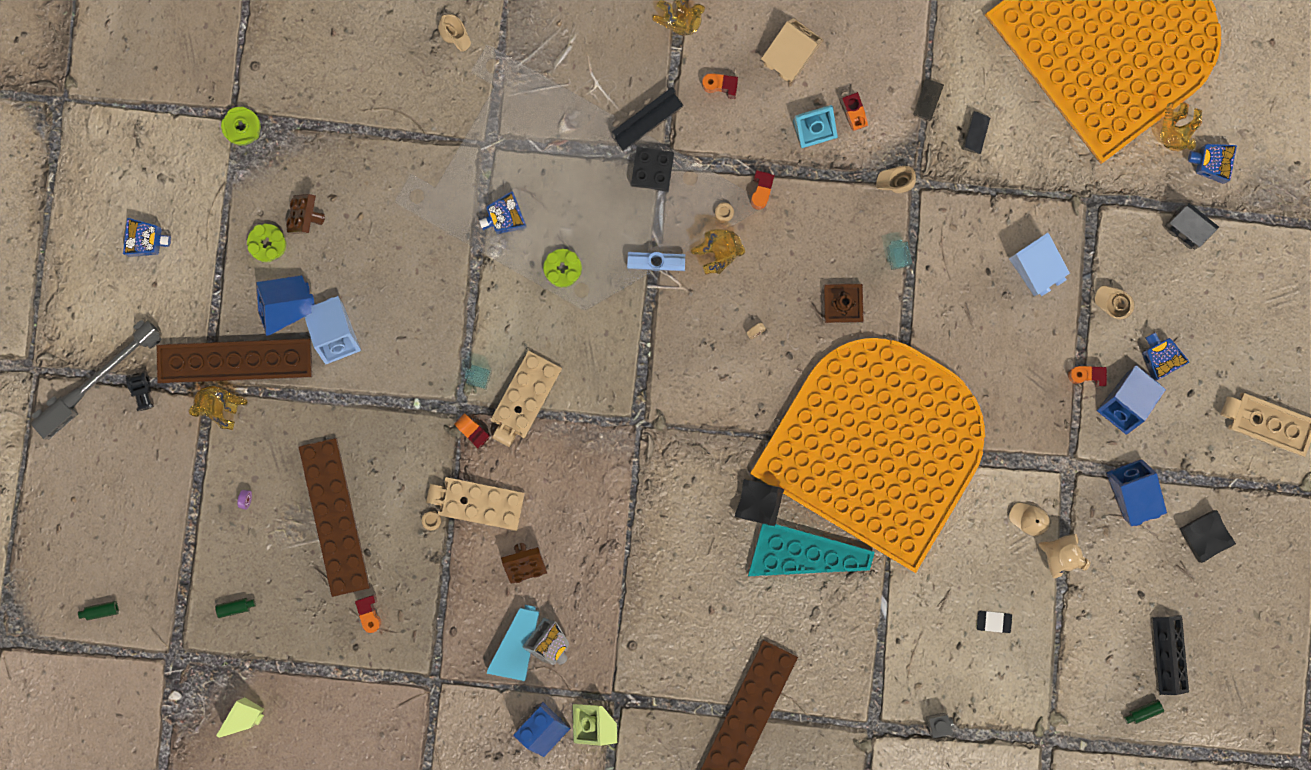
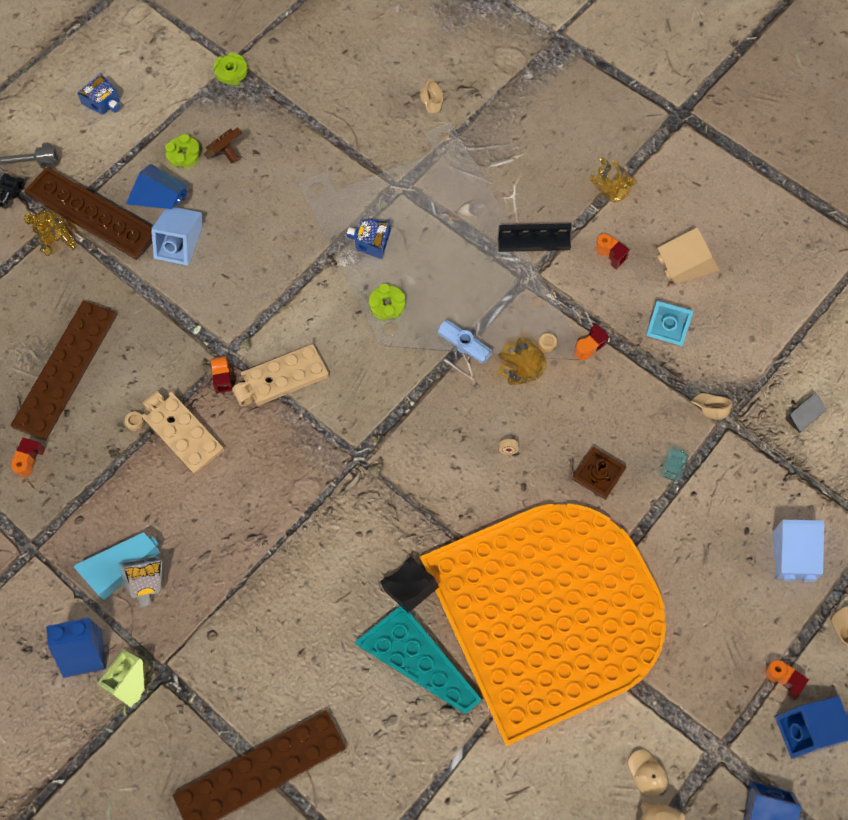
camera: 40 degrees right, 20 degrees down
medium lavender tile [237,490,252,510] -> none
clear light blue brick [464,365,492,390] -> none
reddish brown plate [501,543,547,584] -> none
black brick [631,147,674,192] -> none
leg [839,92,868,131] -> none
clear smoke plate [913,78,944,121] -> none

